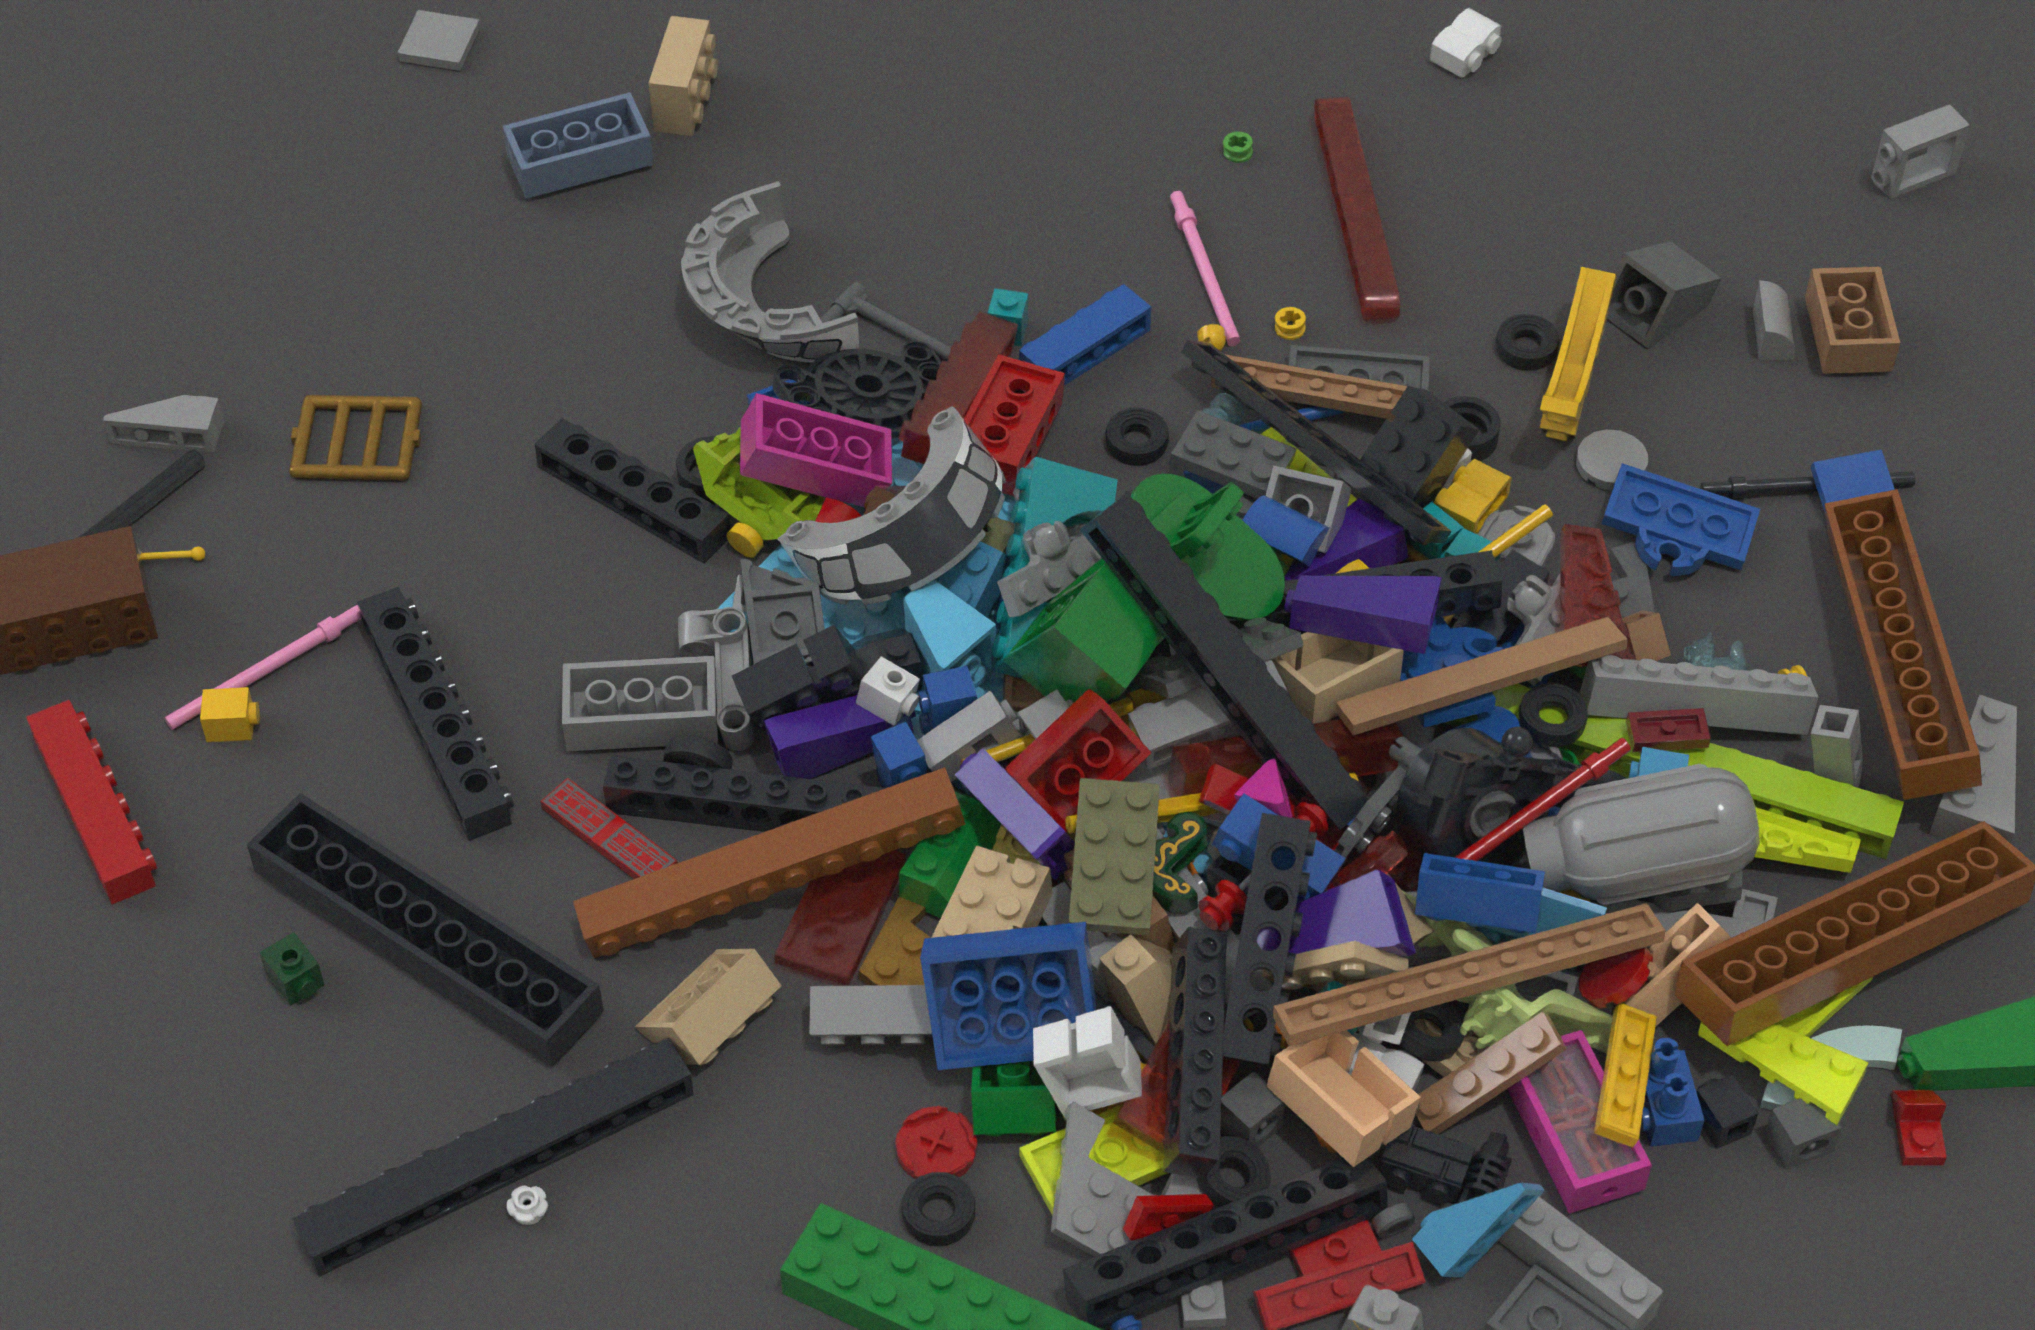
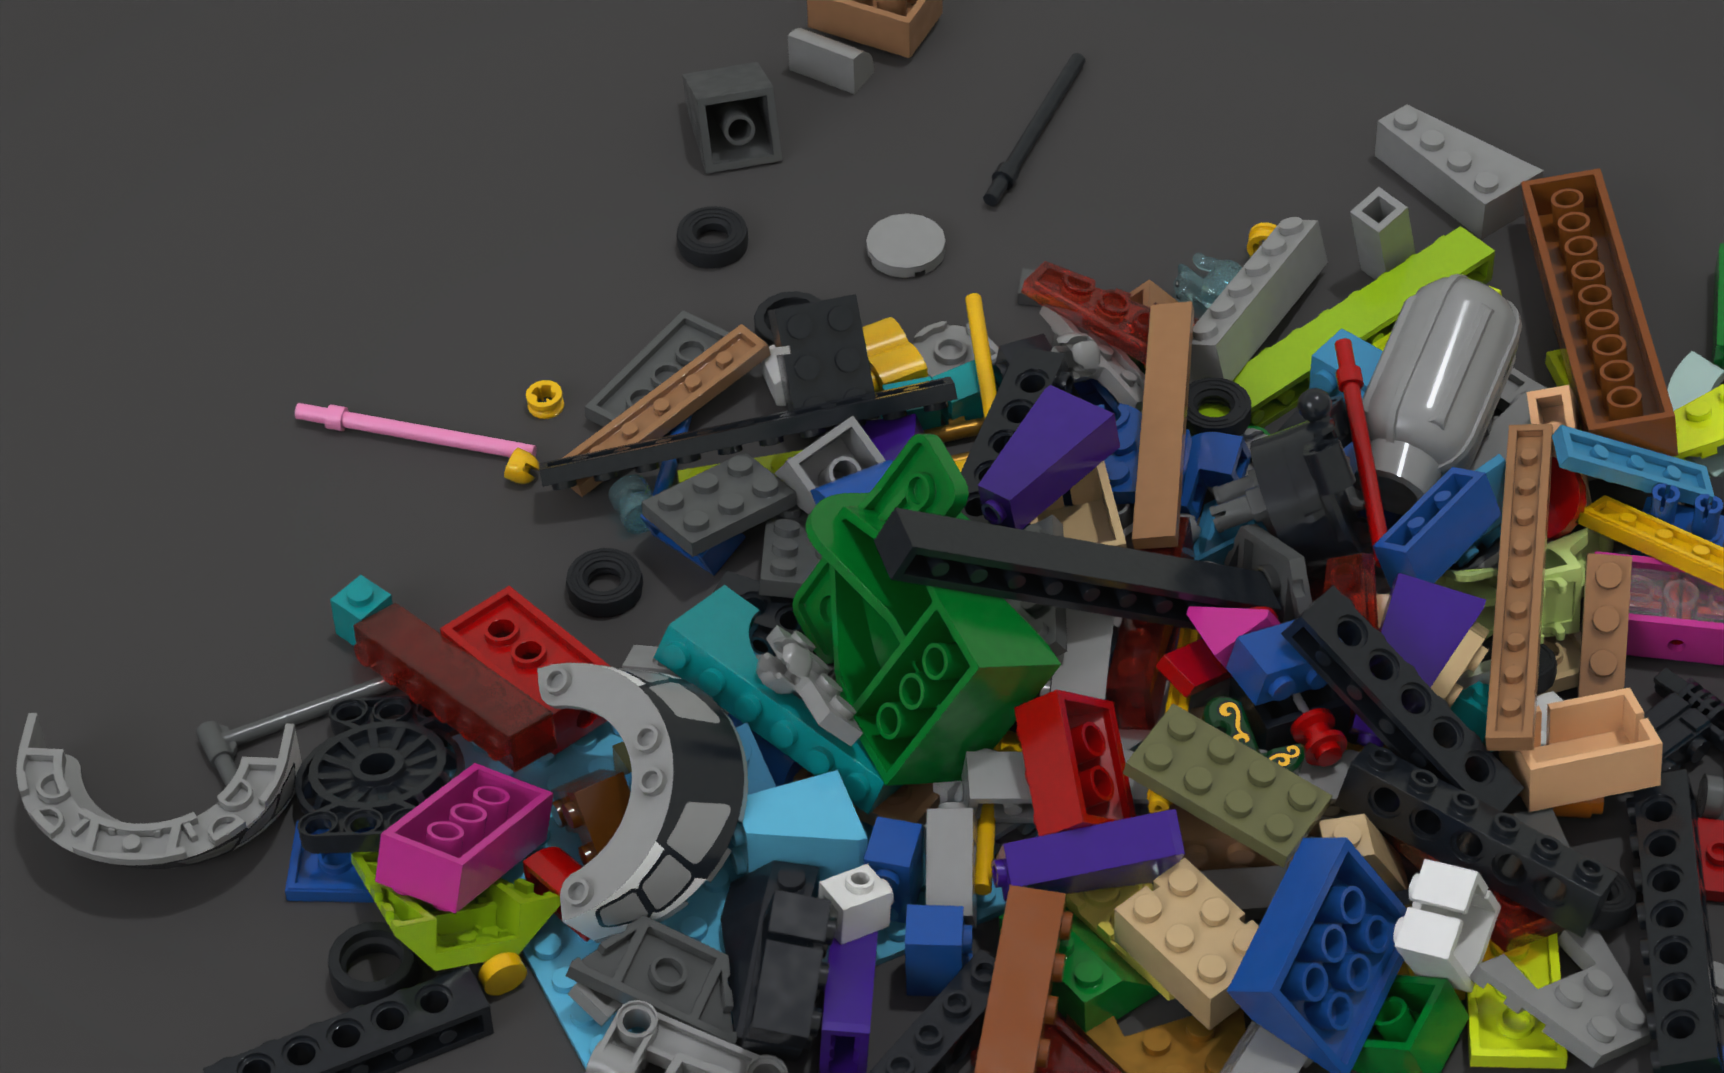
camera: 60 degrees left, 5 degrees down
blue brick [1019,284,1151,386] -> none
red plate [1123,1194,1214,1240] -> none
bright green bush [1223,131,1253,163] -> none
clear red beam [1314,96,1400,320] -> none
white brick [1430,8,1502,78] -> none
yellow arch [1540,267,1616,441] -> none
blue plate [1601,463,1760,576] -> none
dark red plate [1626,708,1711,752] -> none
blue tile [1810,450,1895,515] -> none
dark orange brick [1824,489,1982,800] -> none
none -> dark azure plate [1552,425,1714,505]

